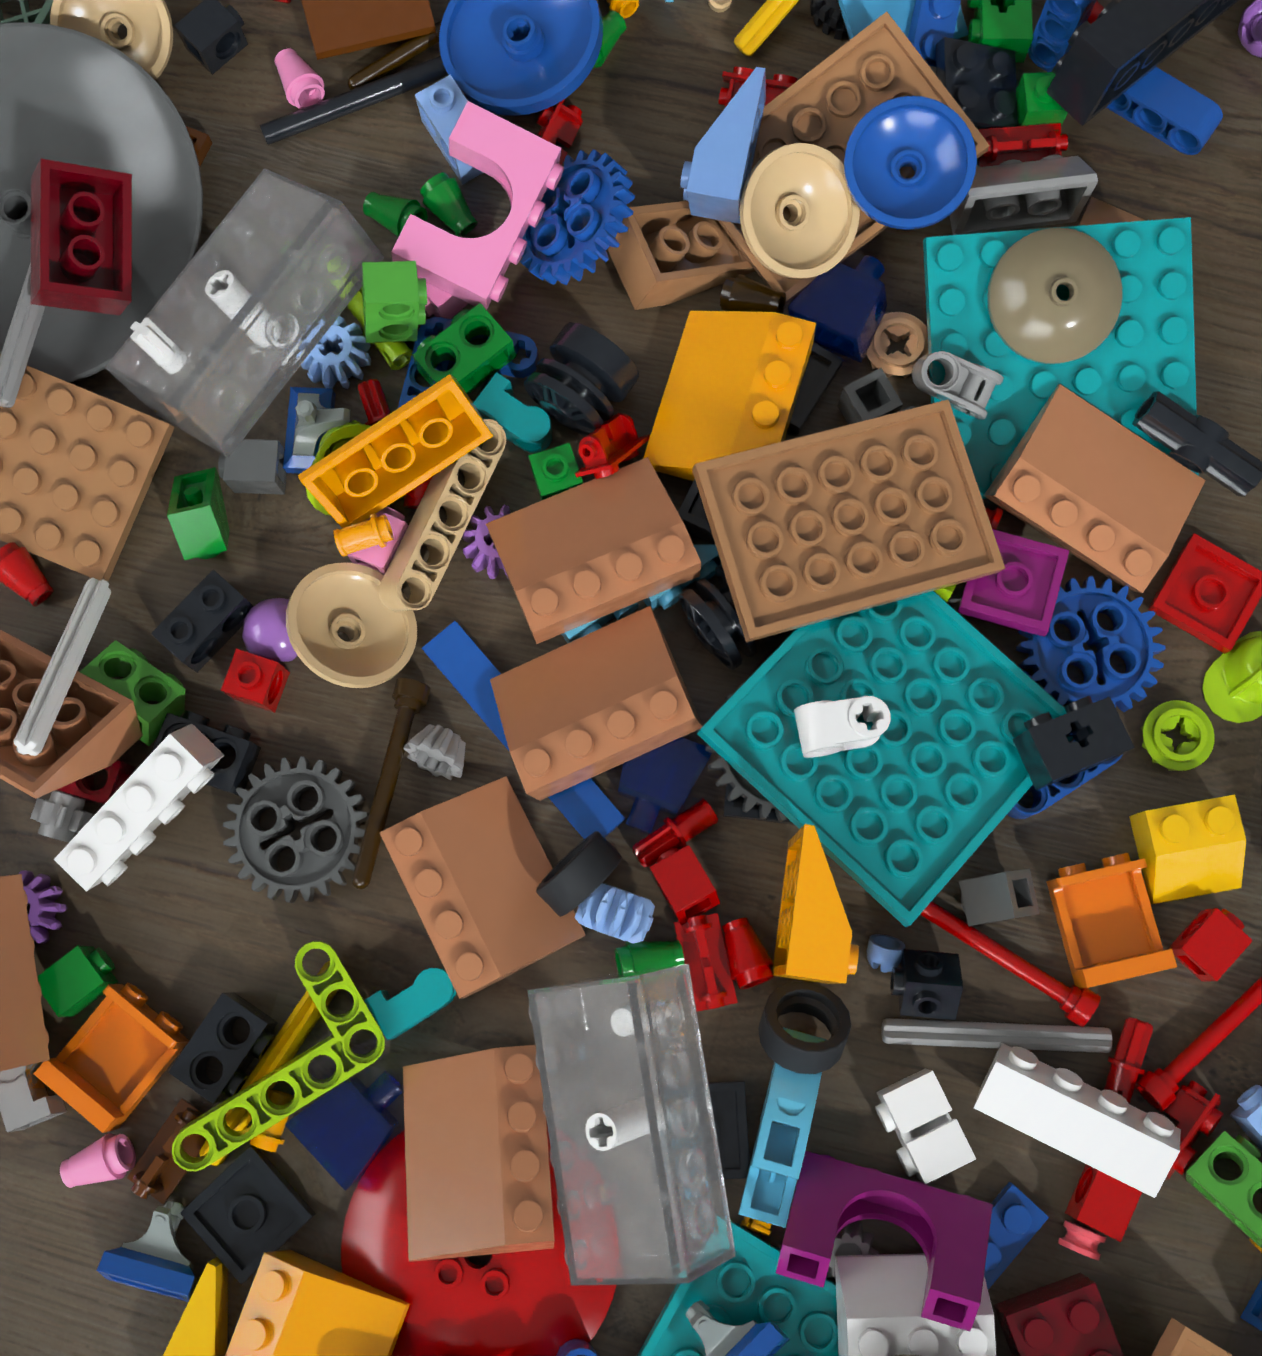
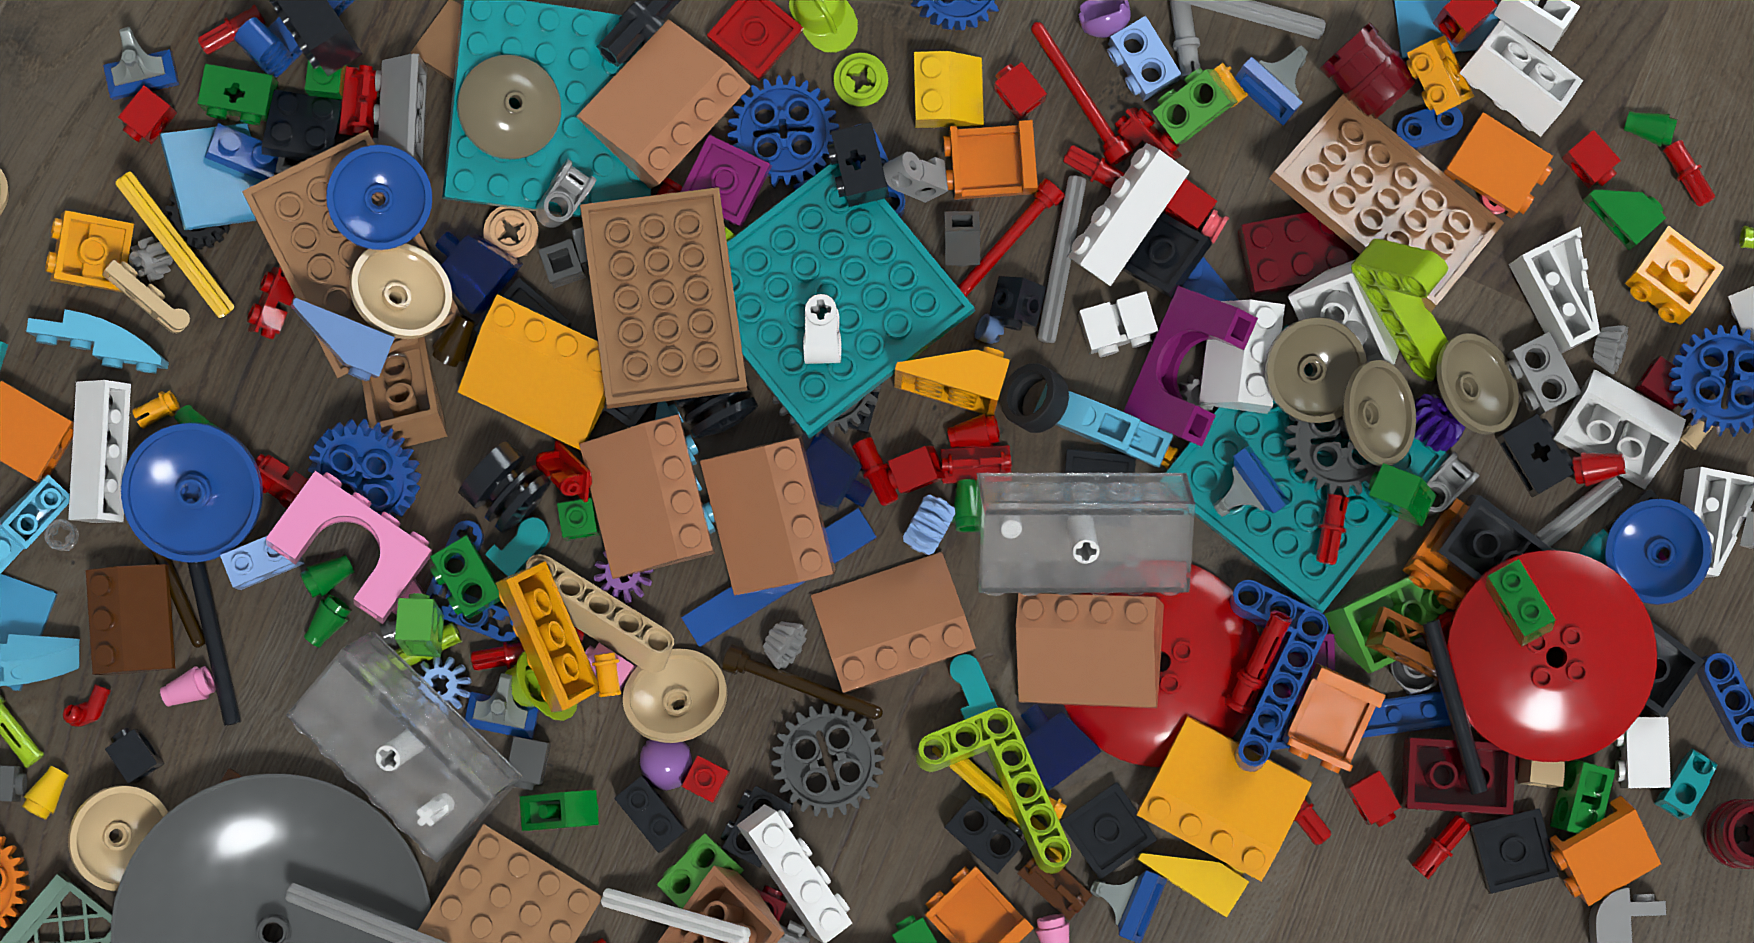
camera: 85 degrees left, 5 degrees up
dark red brick [31,158,132,316] -> none
black tyre [536,831,622,917] -> none
none -> light grey leg [883,152,948,203]
none -> black plate [1122,212,1212,299]

